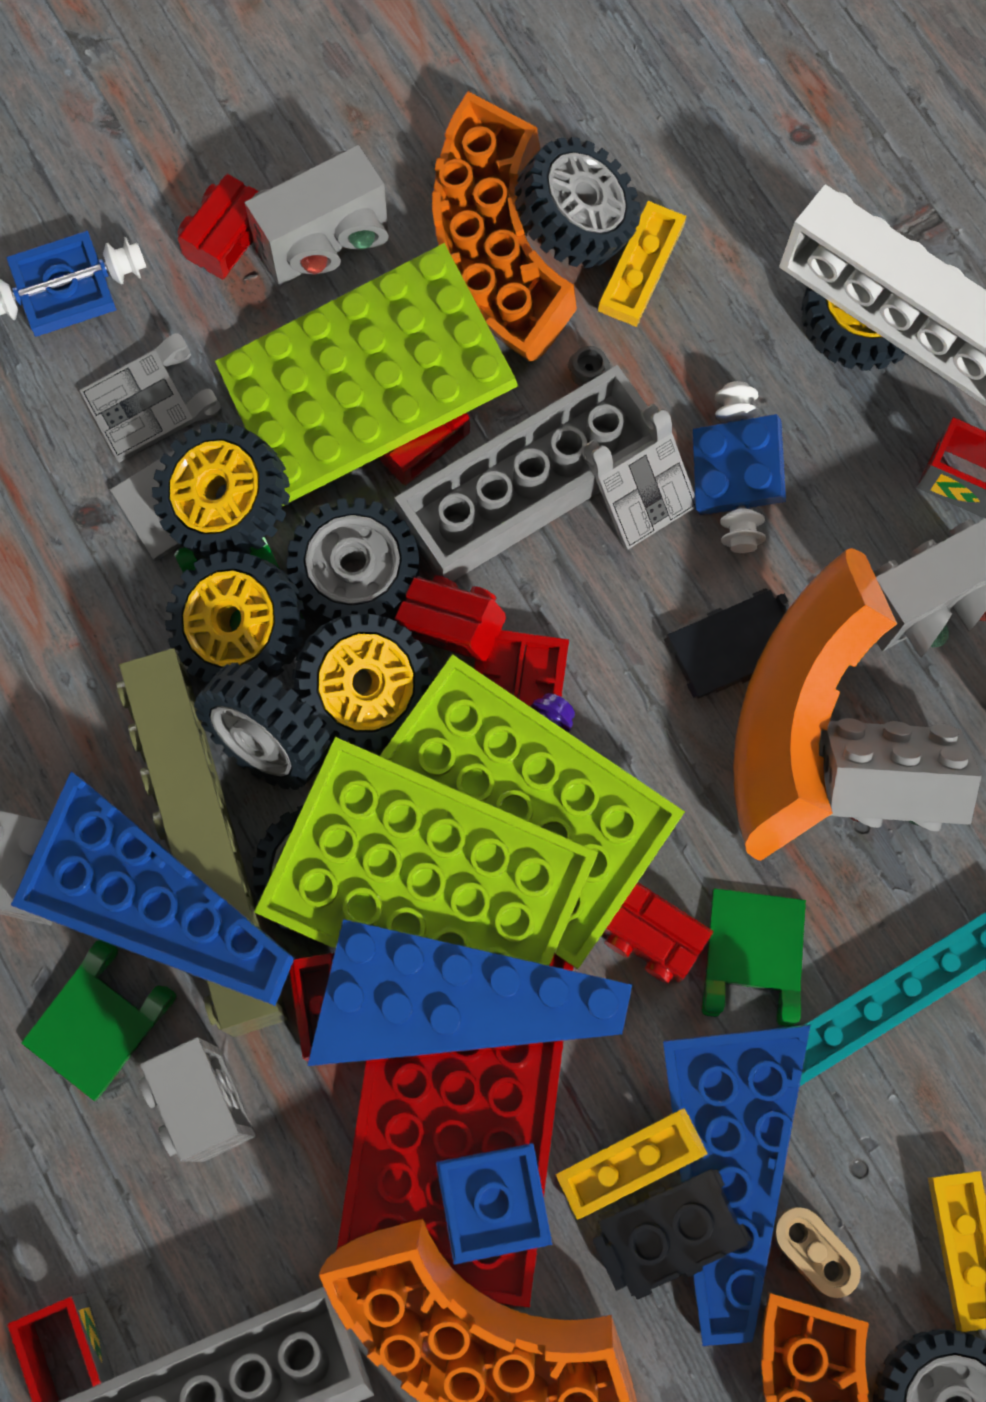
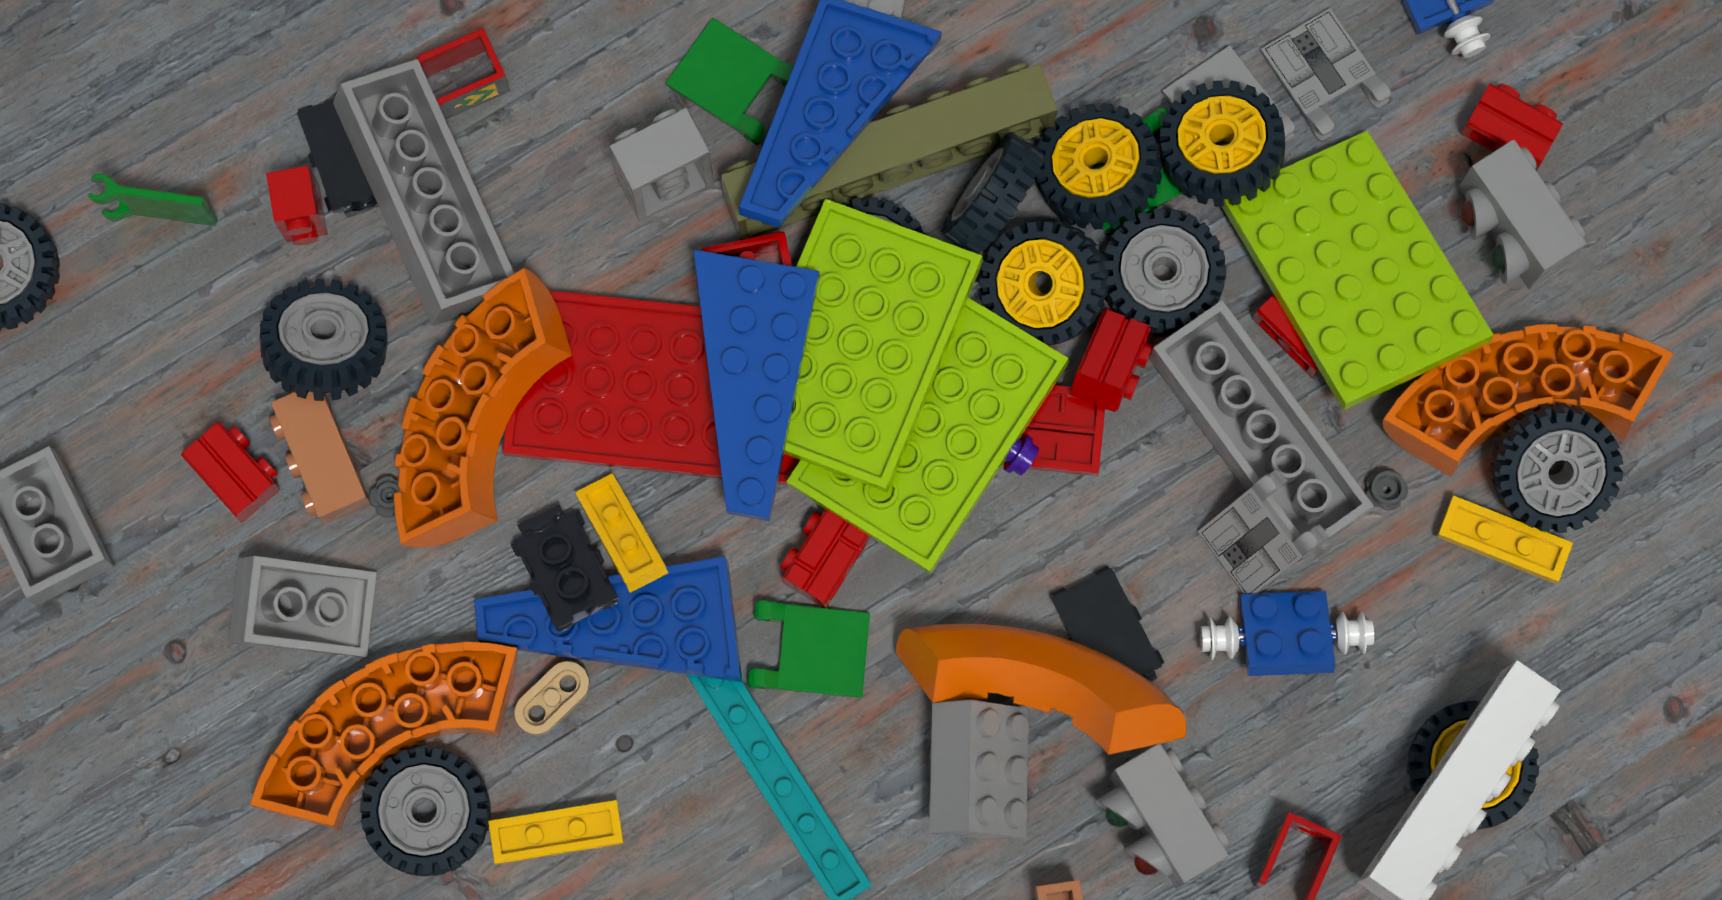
camera: 90 degrees right, 5 degrees up
blue tile [436,1143,553,1264] -> none

